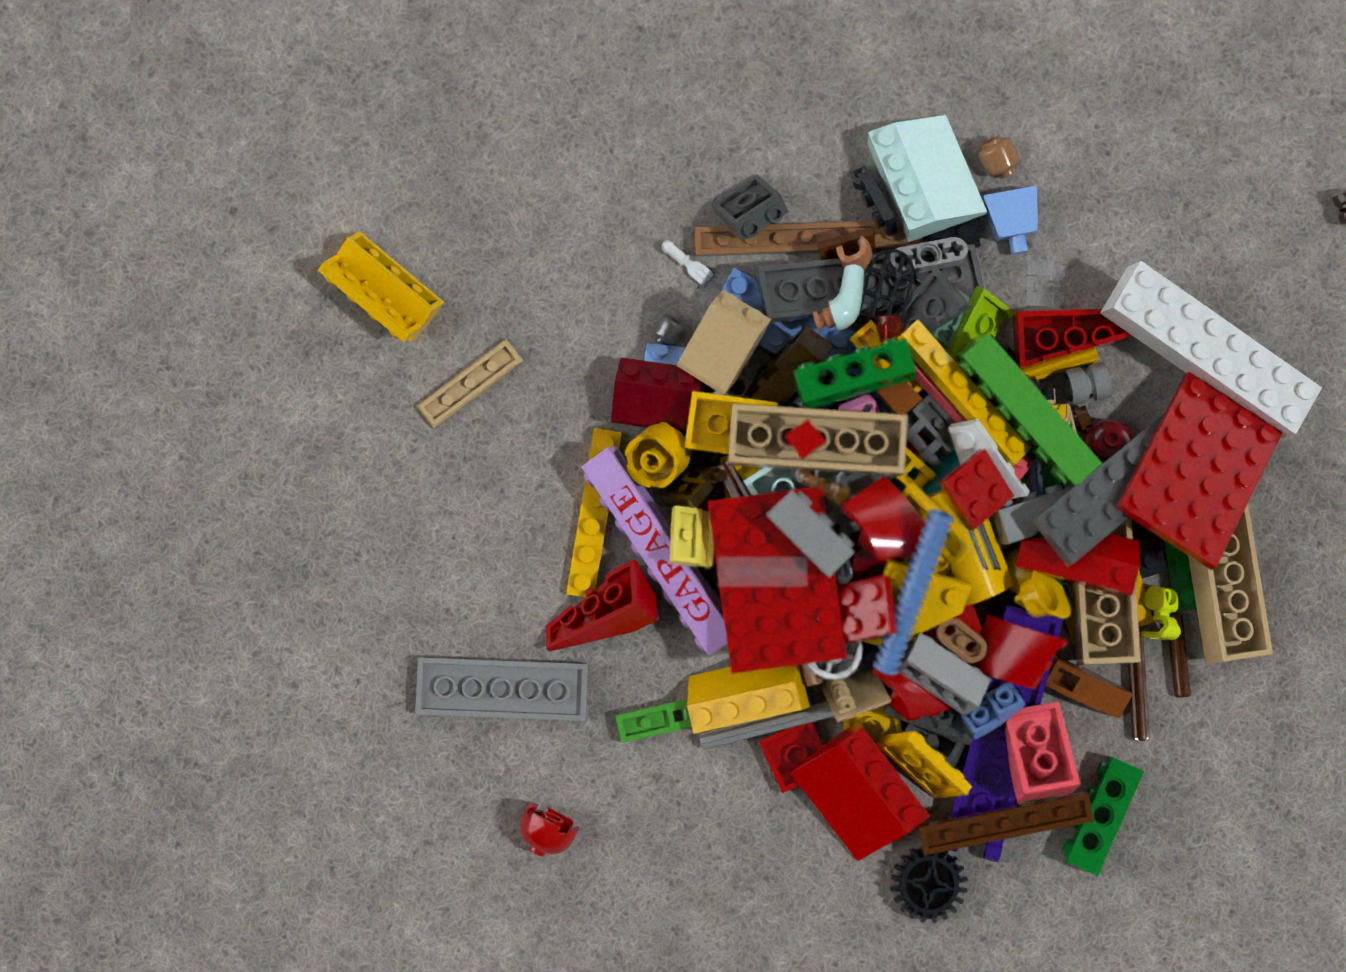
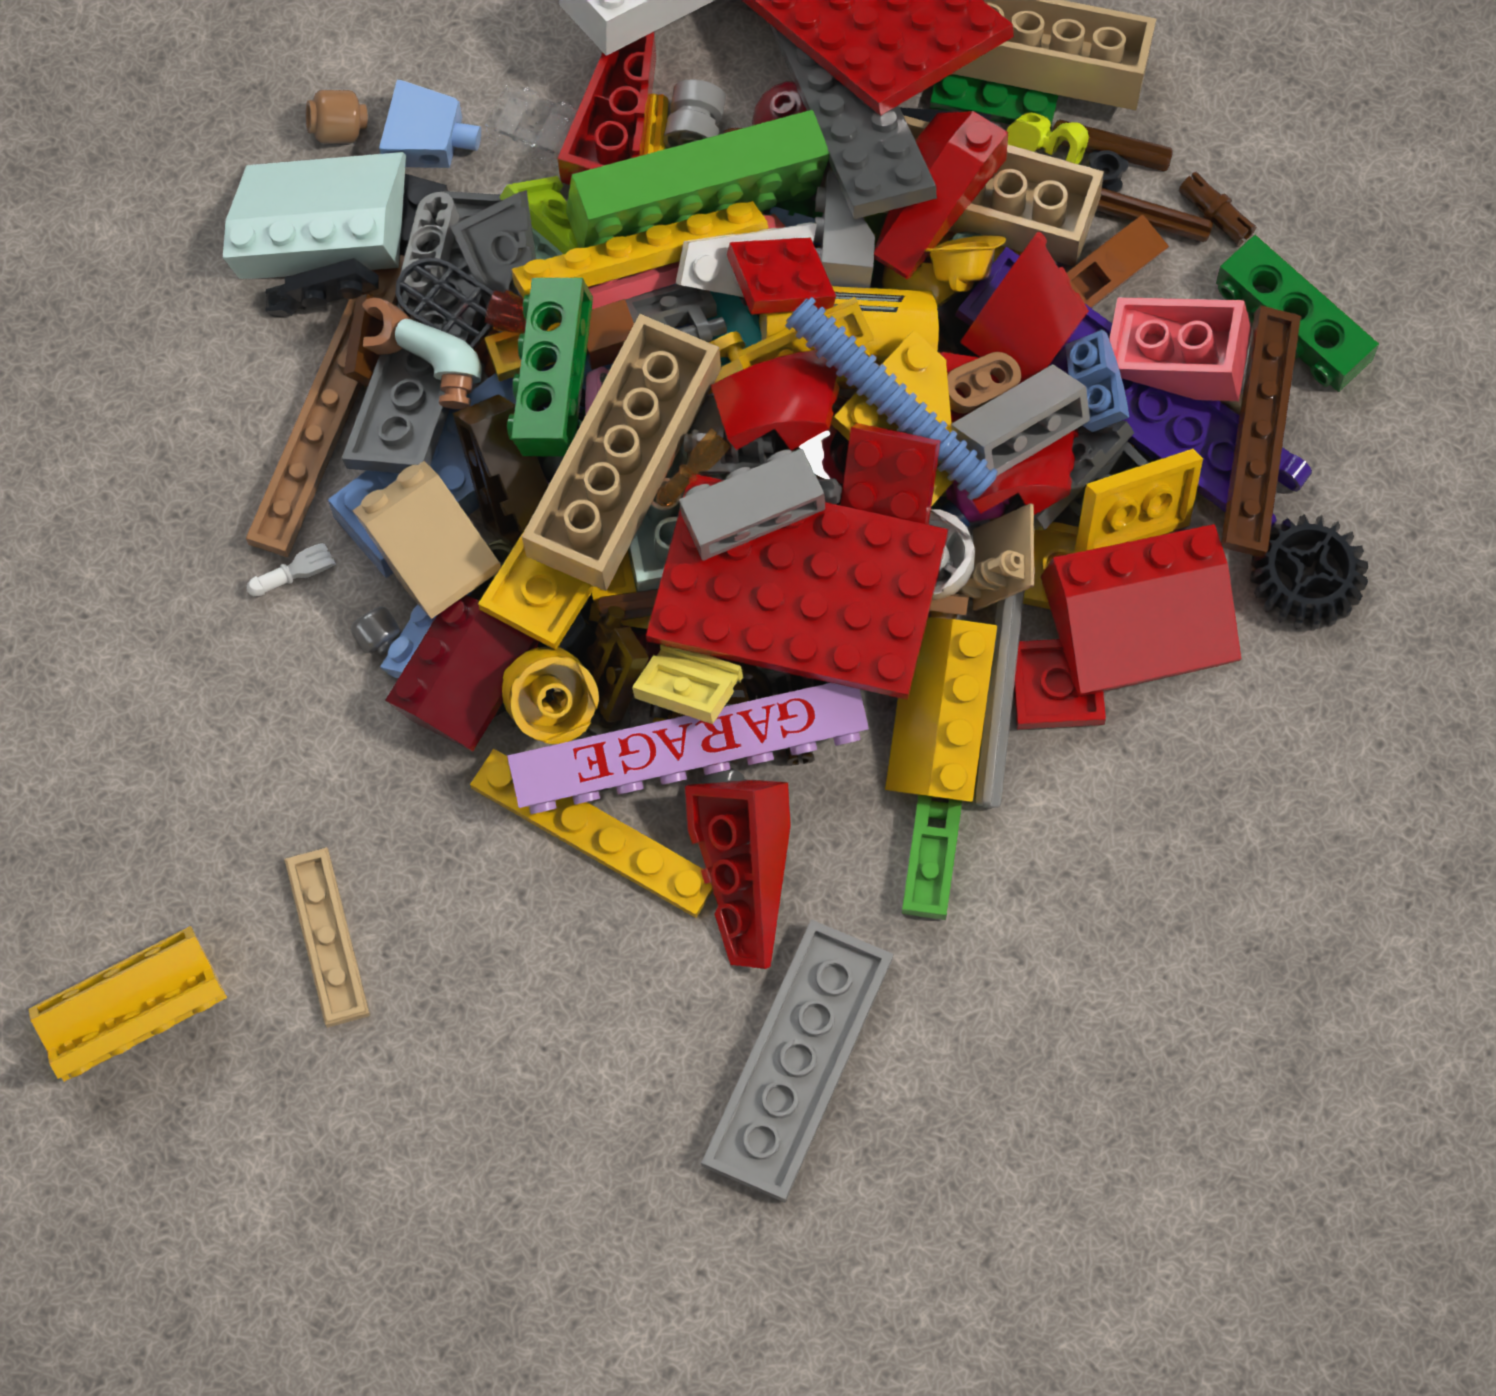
camera: 65 degrees left, 15 degrees down
red cylinder [520,803,579,857] -> none
dark grey plate [711,175,789,241] -> none
clear plate [719,557,807,587] -> none
red tile [785,419,826,460] -> none
none -> black plate [1088,150,1128,192]
none -> reddish brown pin [1178,171,1257,246]

